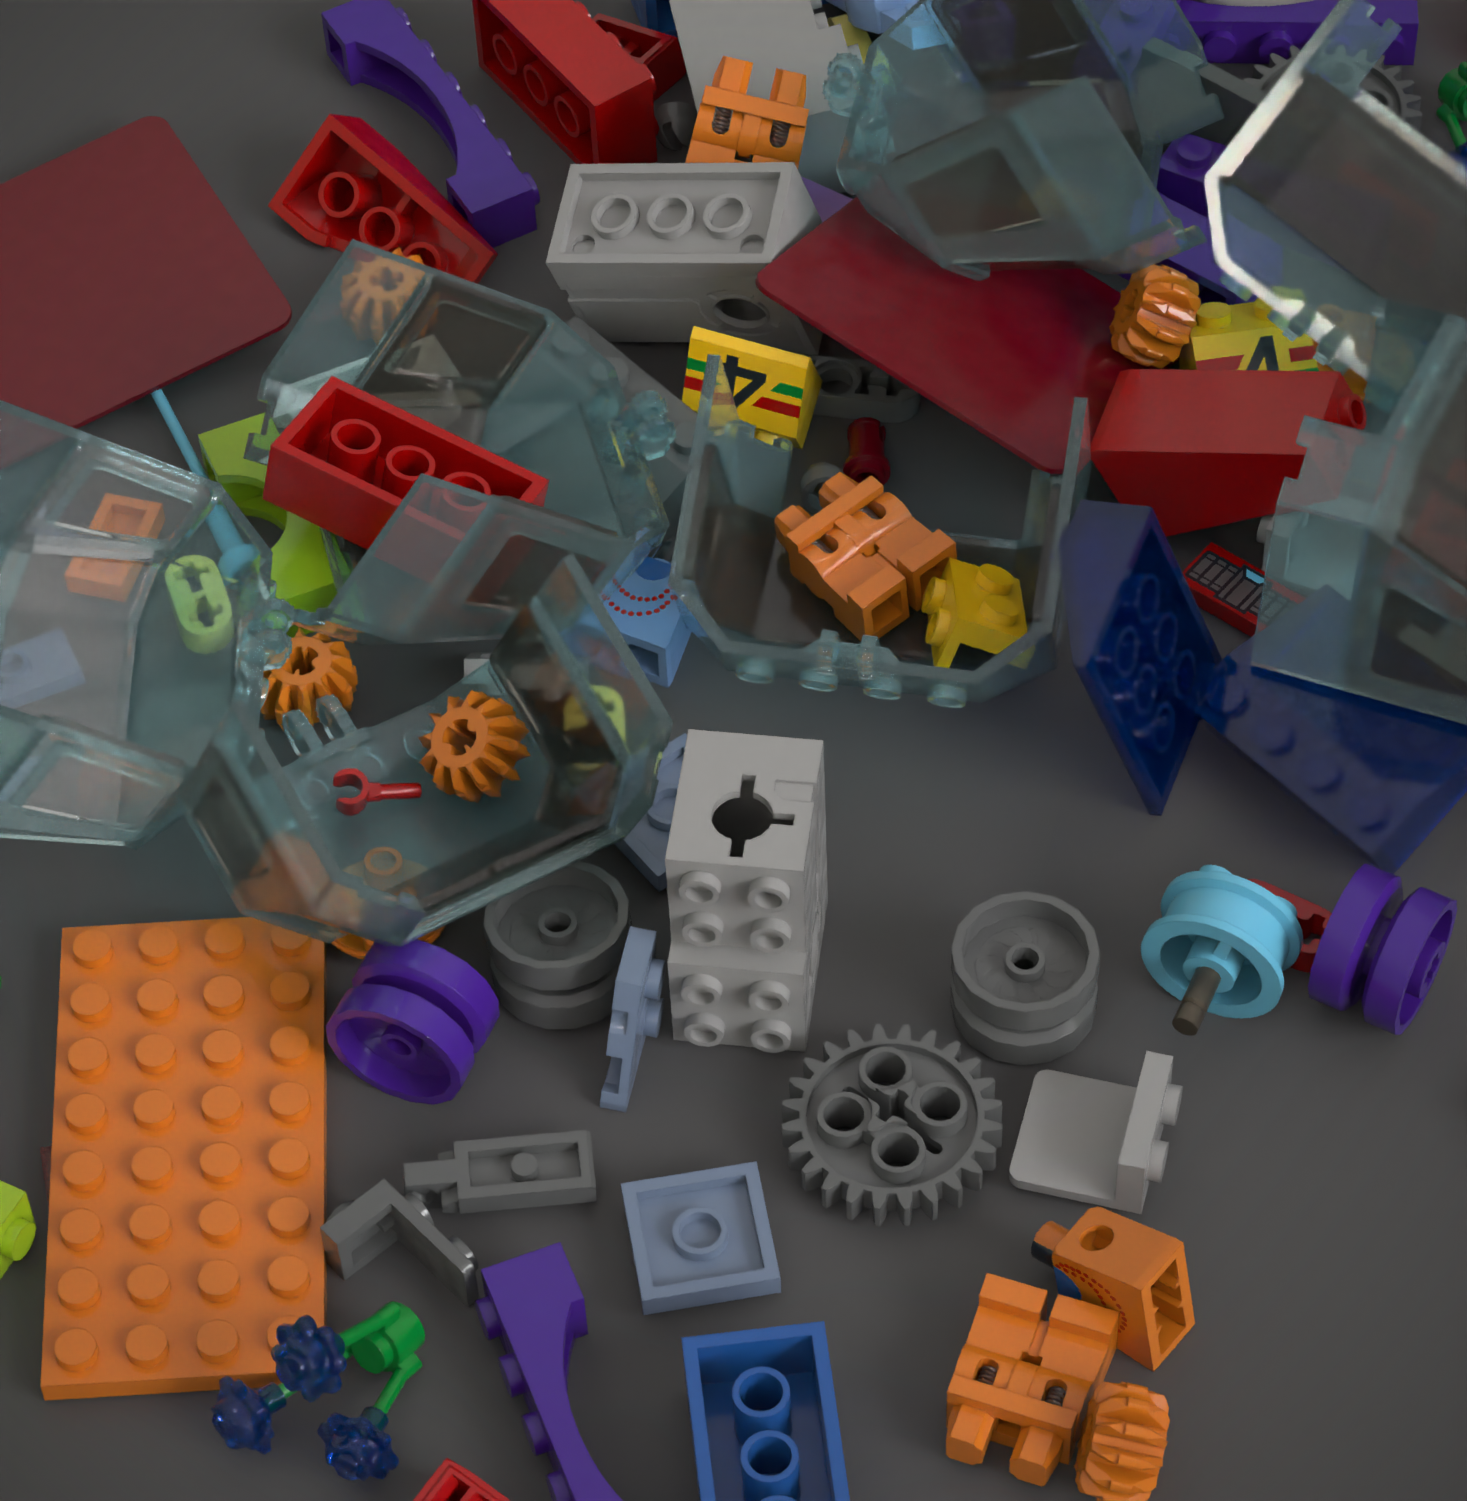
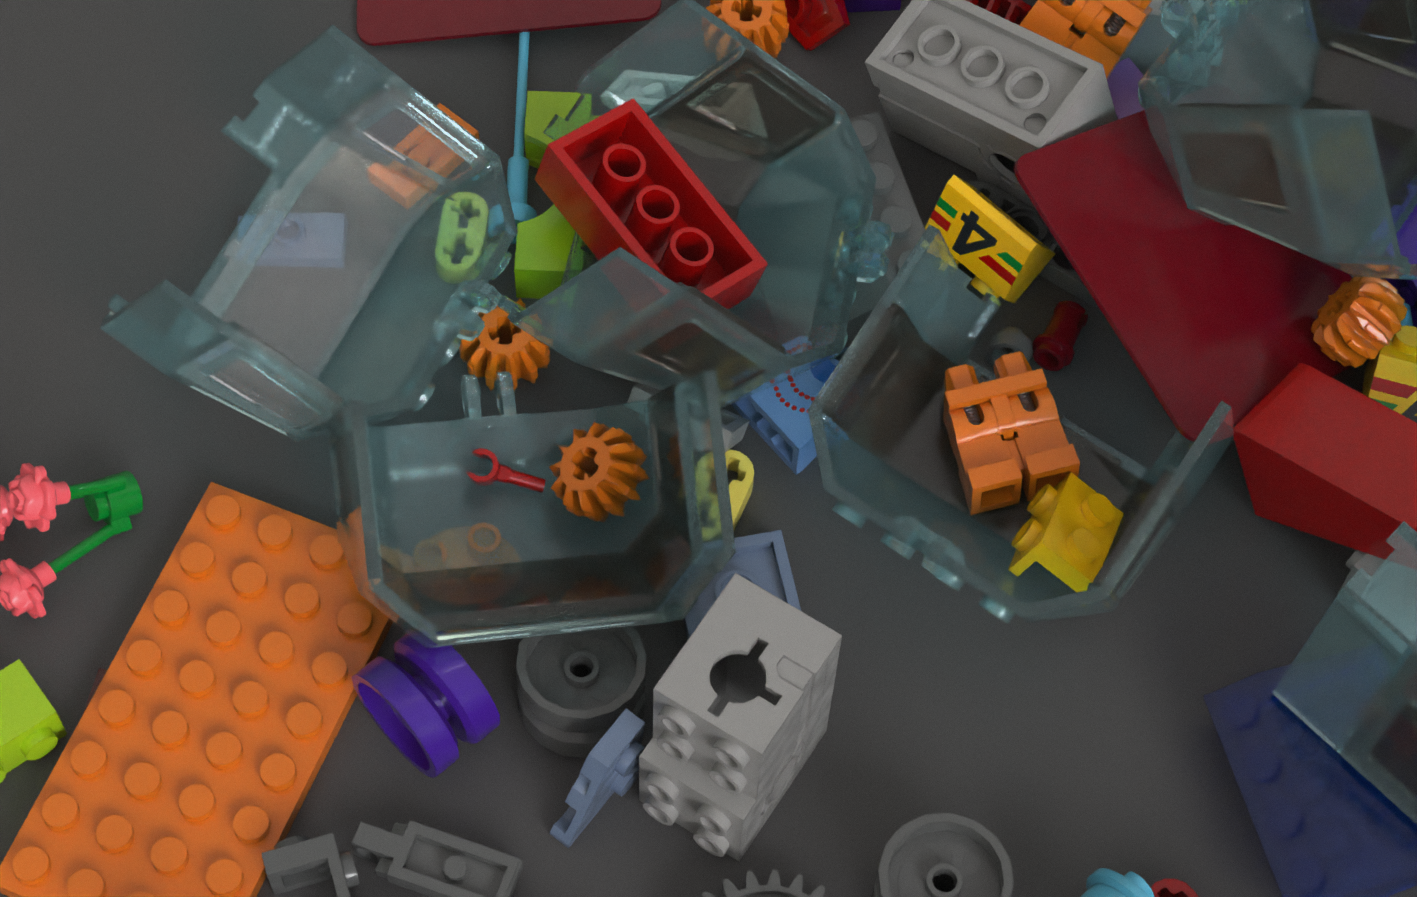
camera: 20 degrees right, 10 degrees up
clear blue slope [1059,500,1223,816] -> none
tile [1174,542,1314,651] -> none

